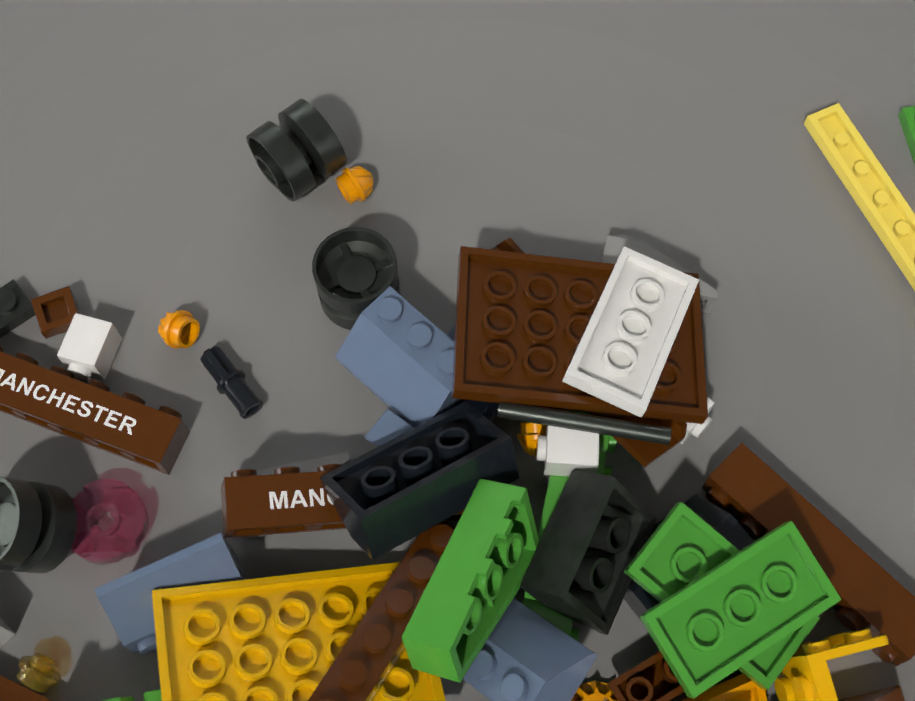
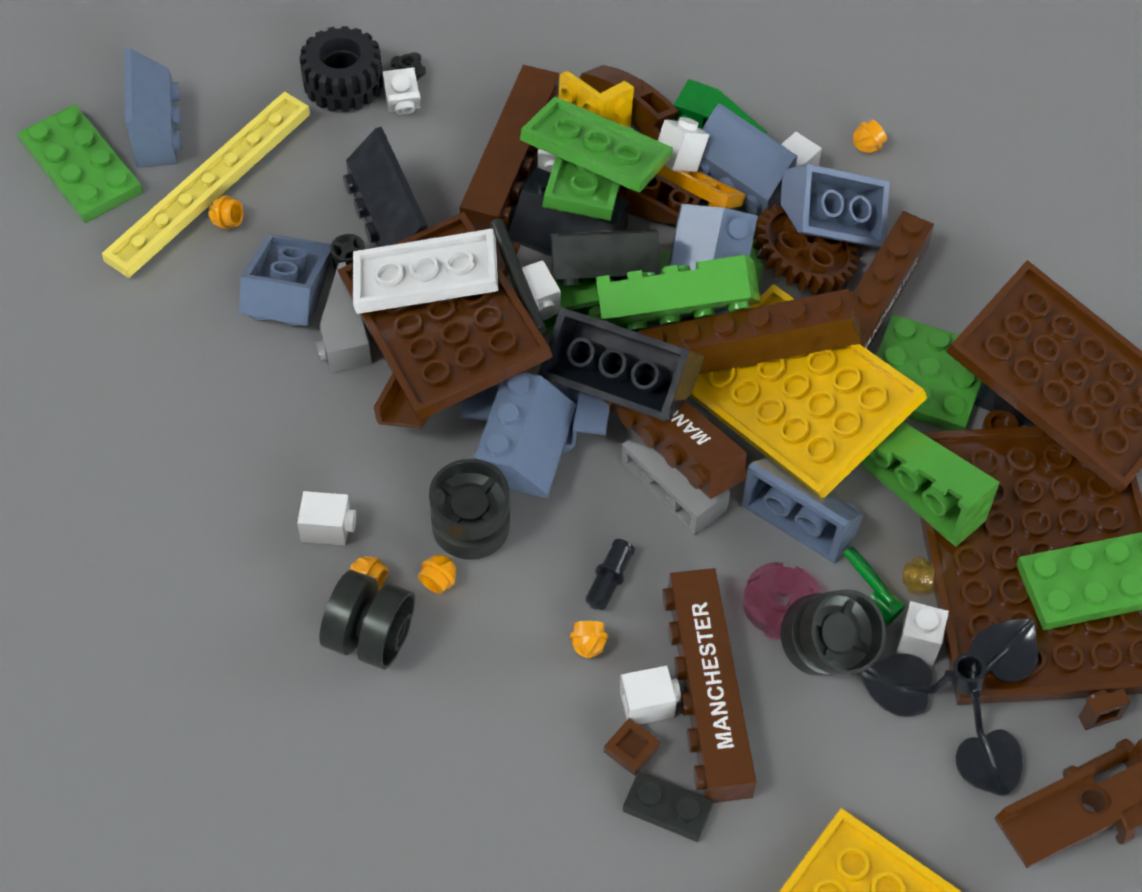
camera: 120 degrees left, 10 degrees down
none -> light orange plate [208,196,244,230]
none -> sand blue slope [239,233,332,326]
none -> white brick [297,491,356,546]
none -> pearl dark grey wheel [330,234,365,271]
none -> black slope [343,126,428,247]
none -> light orange plate [418,555,457,594]
none -> green plant [843,547,906,627]

